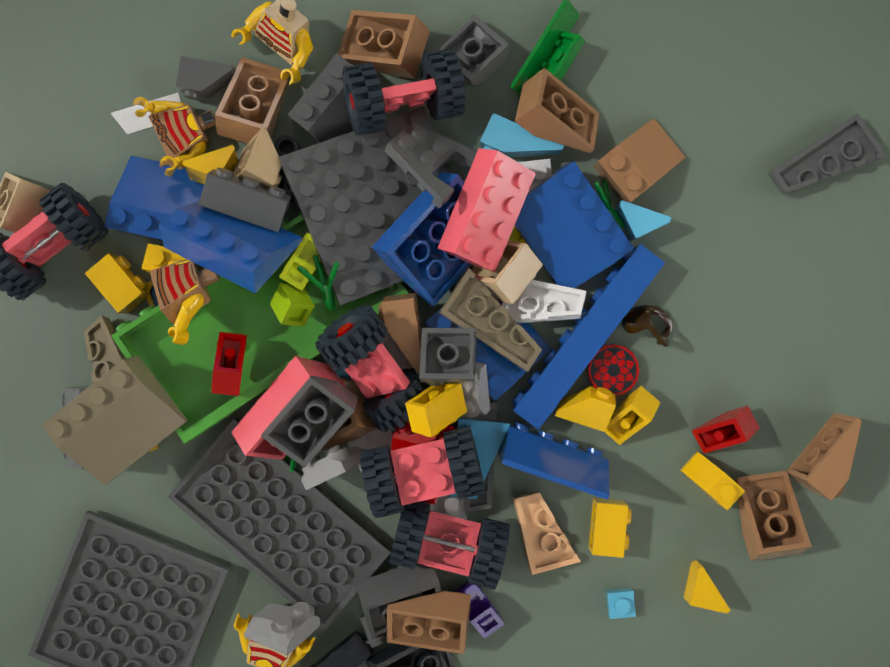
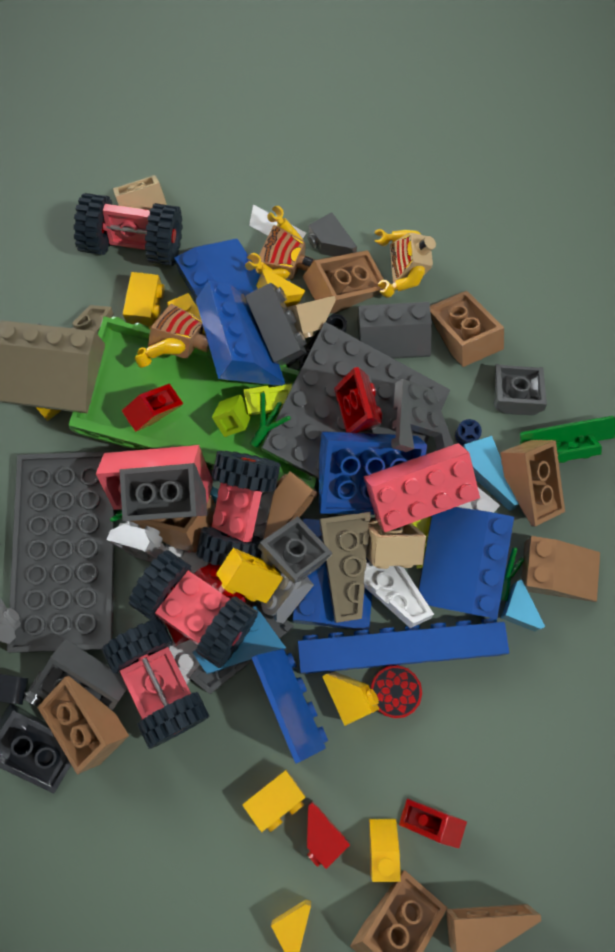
camera: 50 degrees right, 15 degrees down
black plate [342,49,466,136] -> none
slope [454,582,505,639] -> none
light nougat wing [513,491,581,575] -> none
yellow slope [605,386,661,445] -> none
medium azure plate [606,588,636,619] -> none
dark brown piece [622,305,673,347] -> none
none -> red slope [307,801,350,869]
none -> red slope [334,367,382,433]
none -> dark blue wheel [455,419,482,447]

